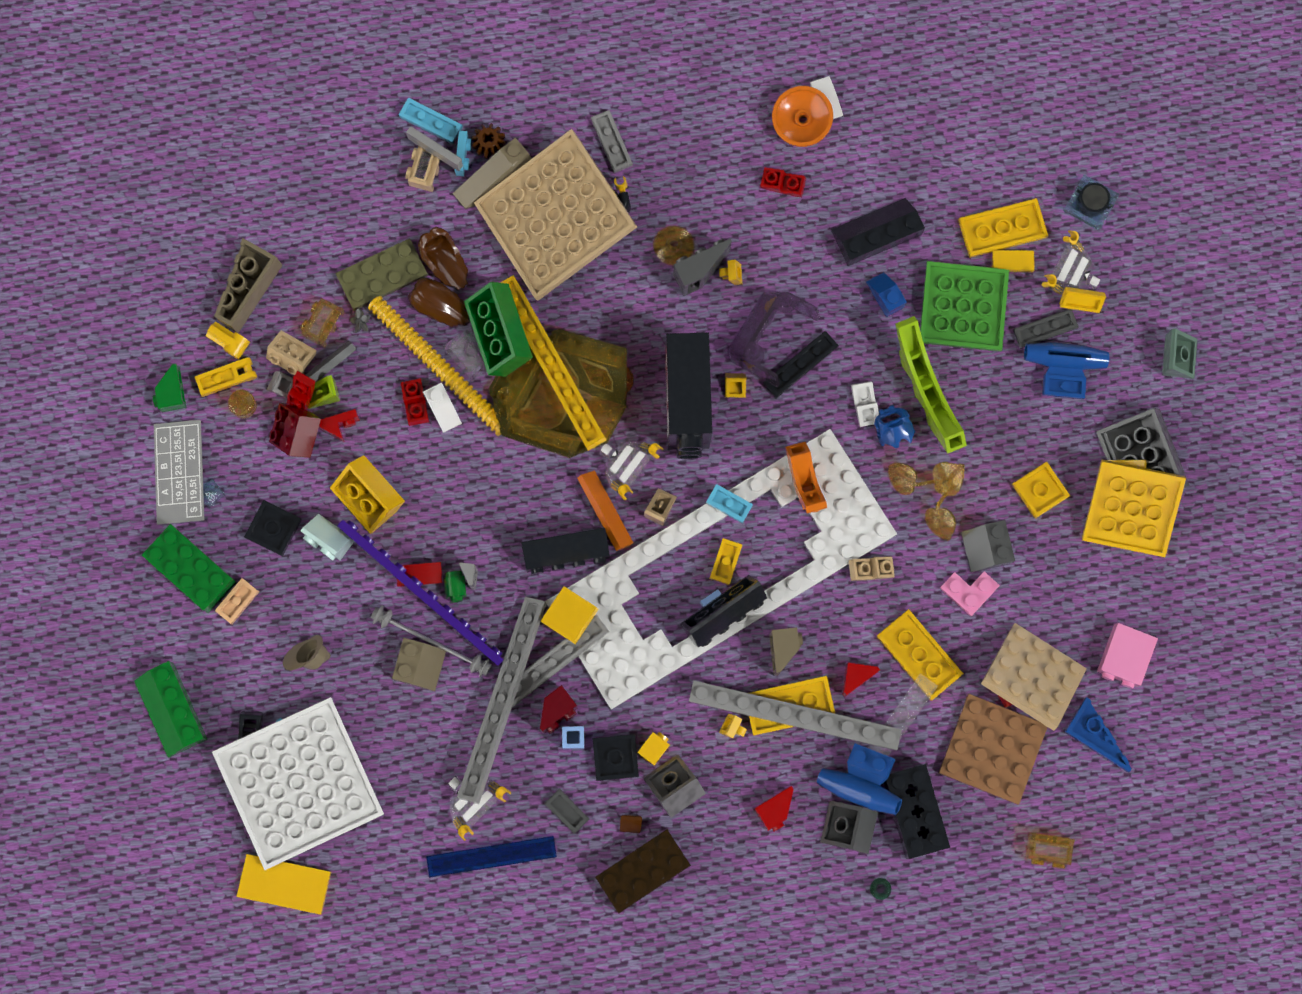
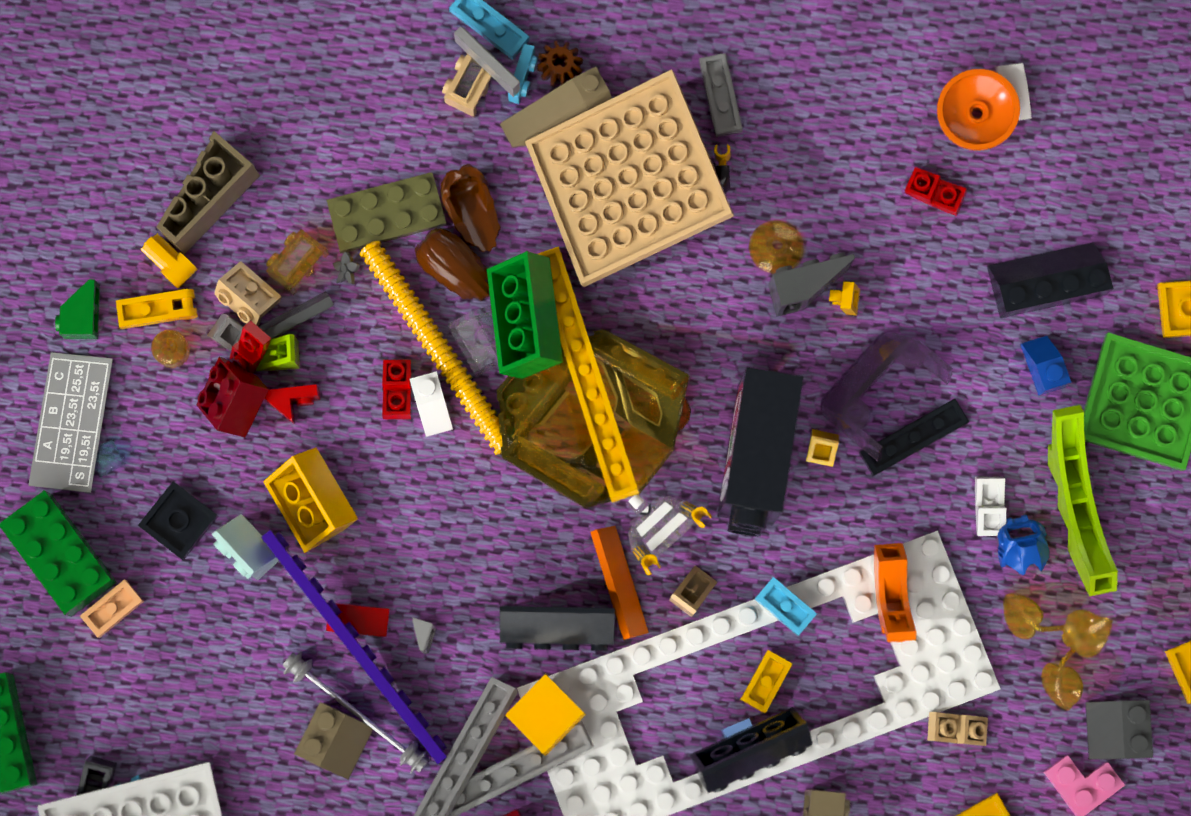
camera: 10 degrees right, 0 degrees up
dark tan piece [283,635,331,671] -> none
green brick [444,571,467,603] -> none

